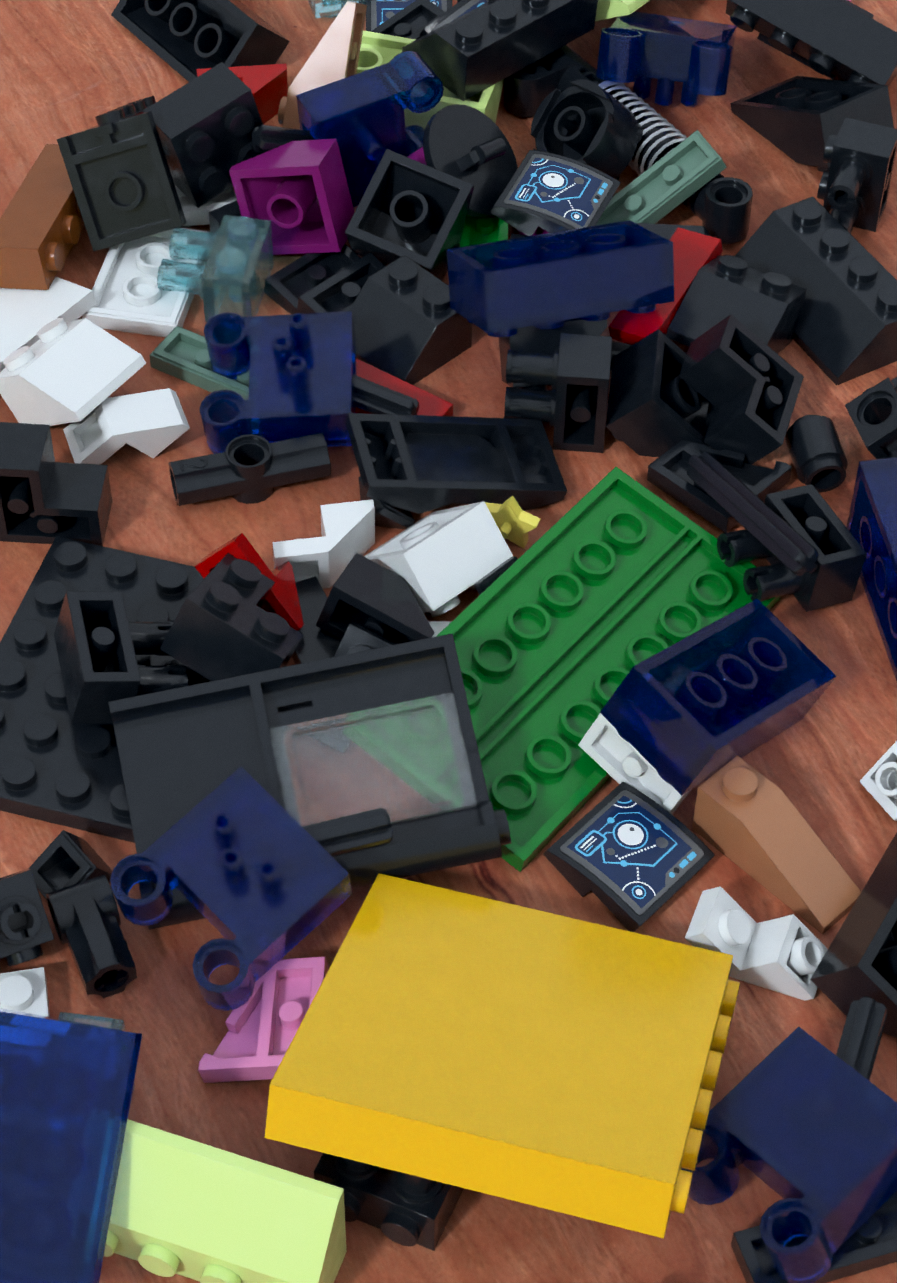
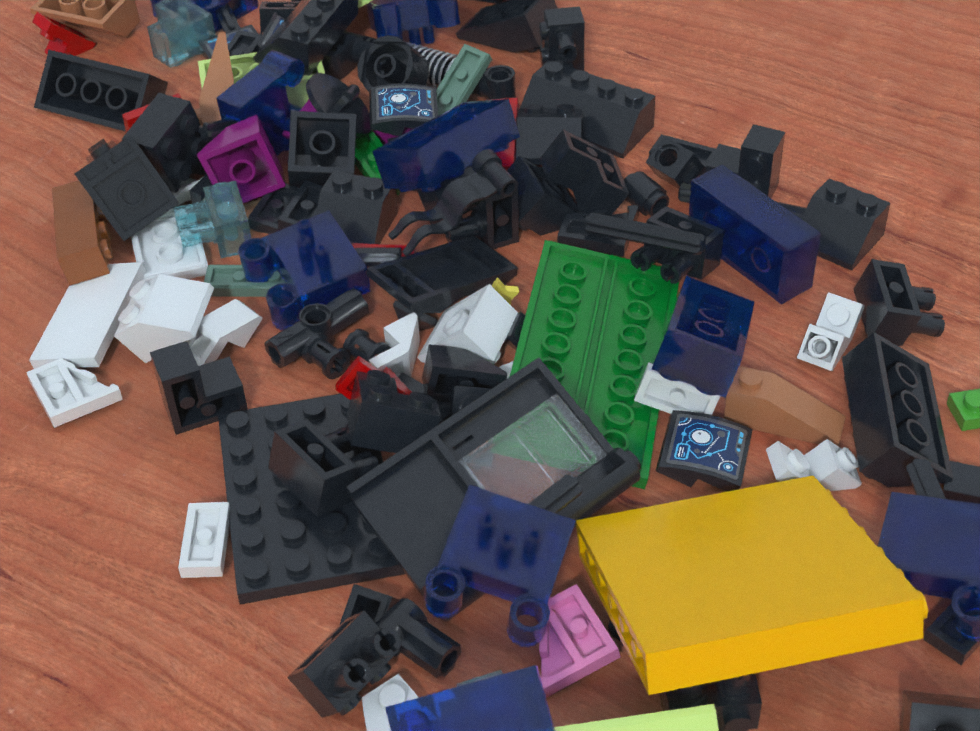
camera: 25 degrees left, 5 degrees down
none -> black bush [302,334,351,379]
none -> black bush [343,329,391,362]
none -> black flag [388,149,518,257]

